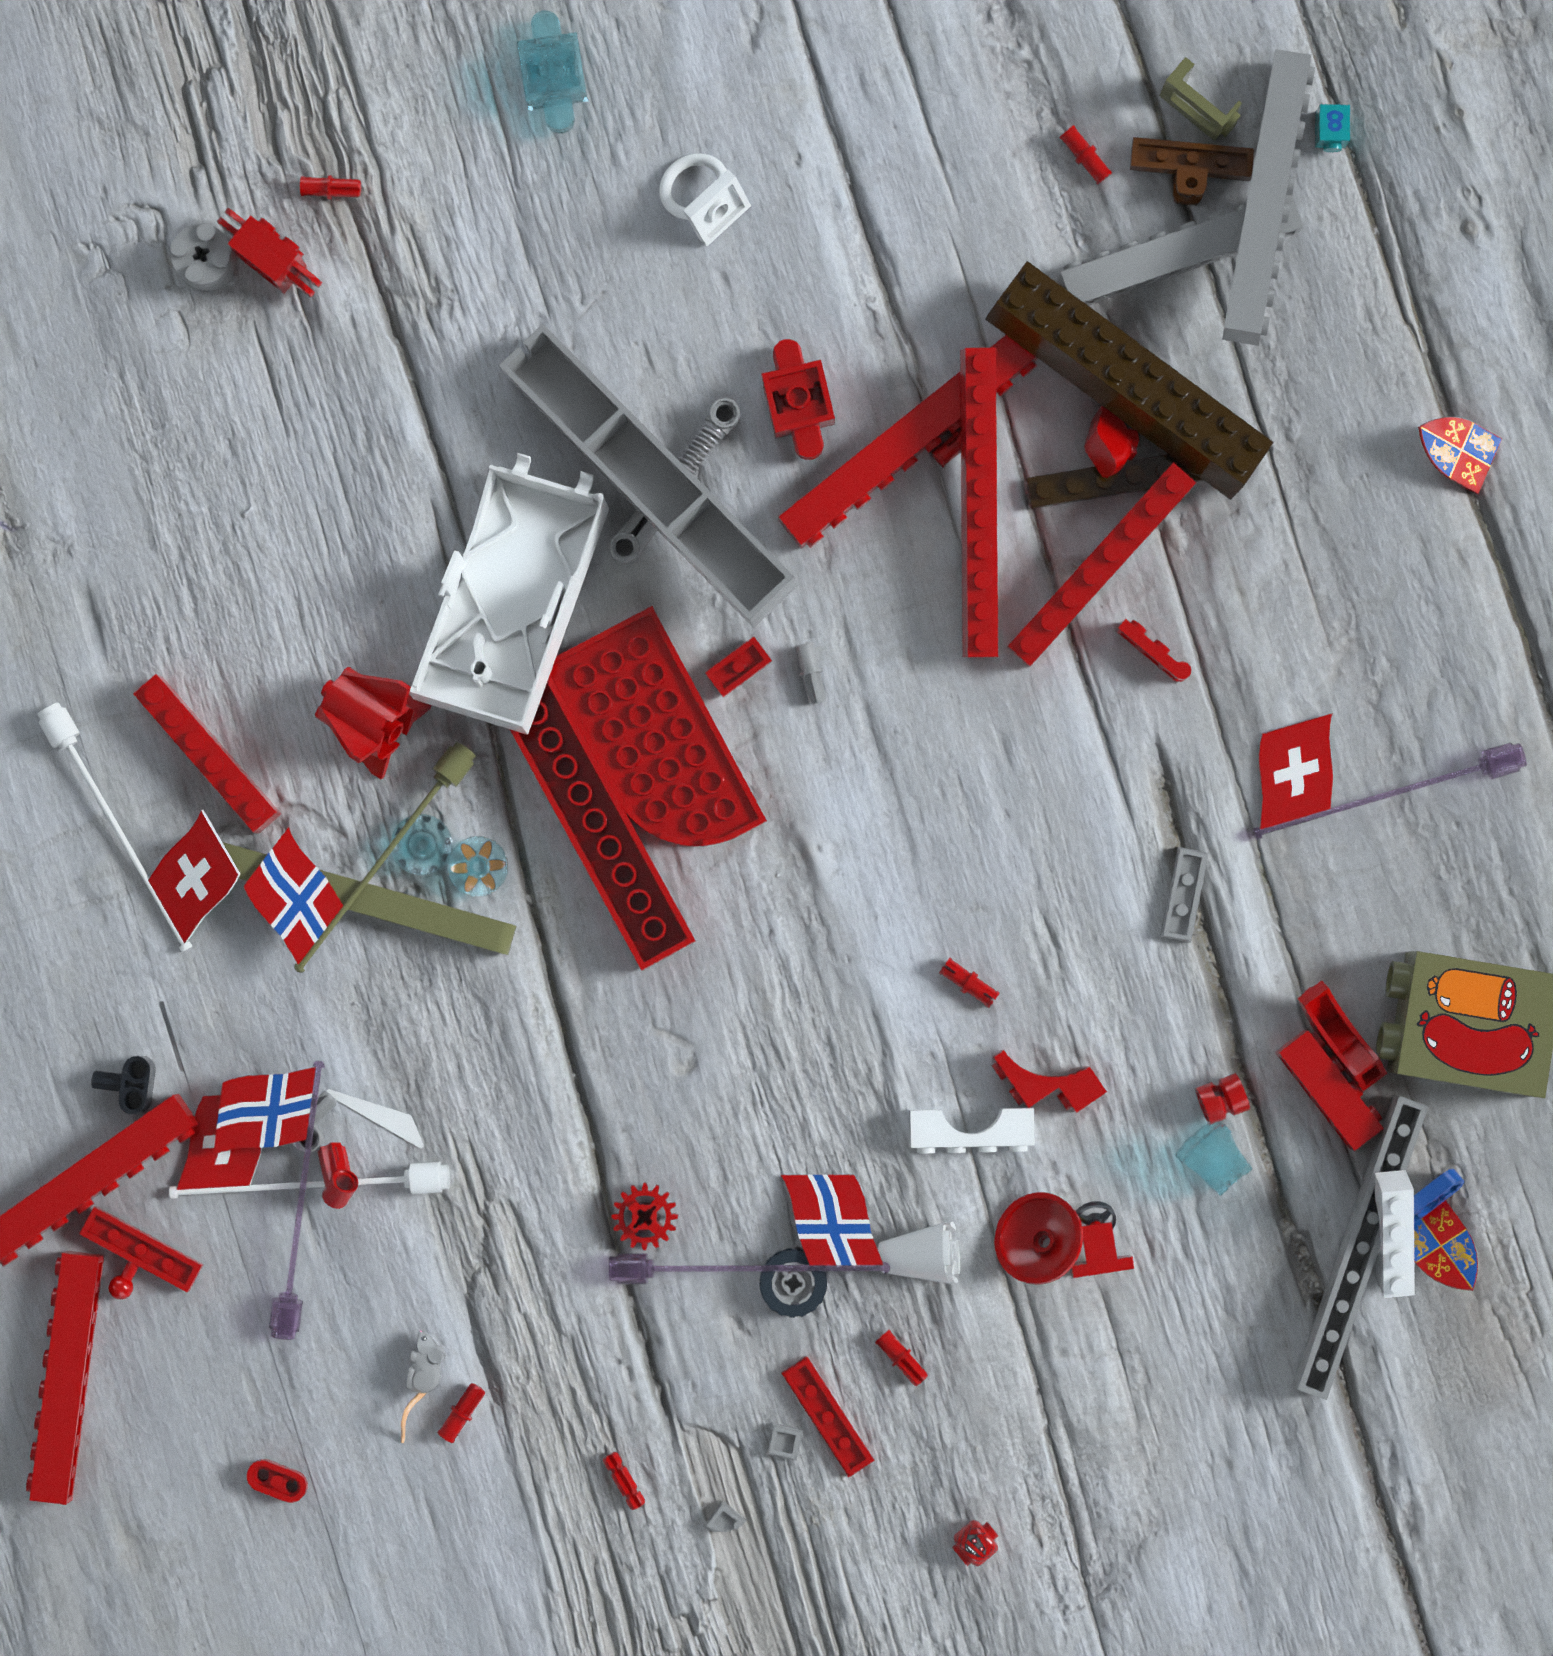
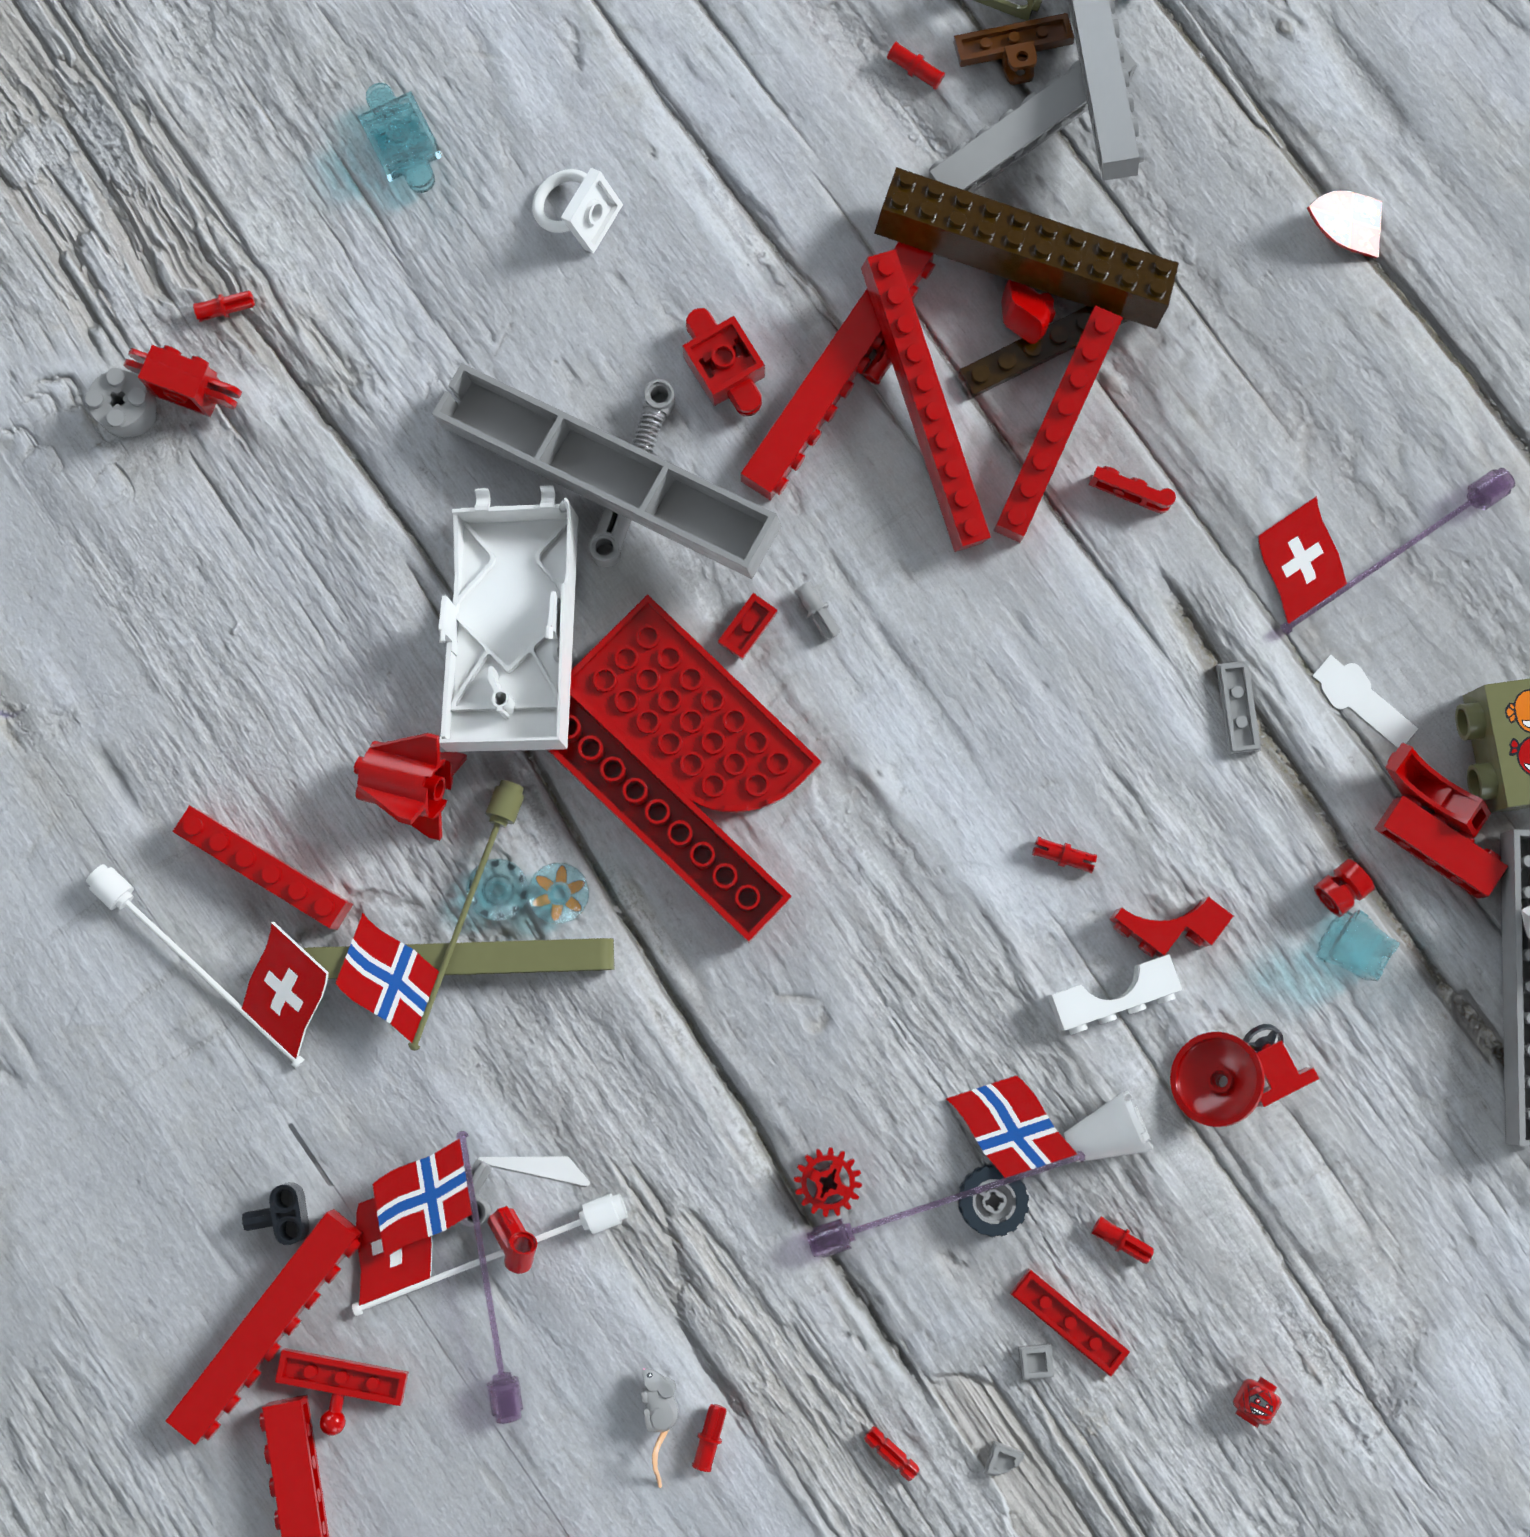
camera: 20 degrees left, 5 degrees down
none -> white sticker [1313,655,1418,748]

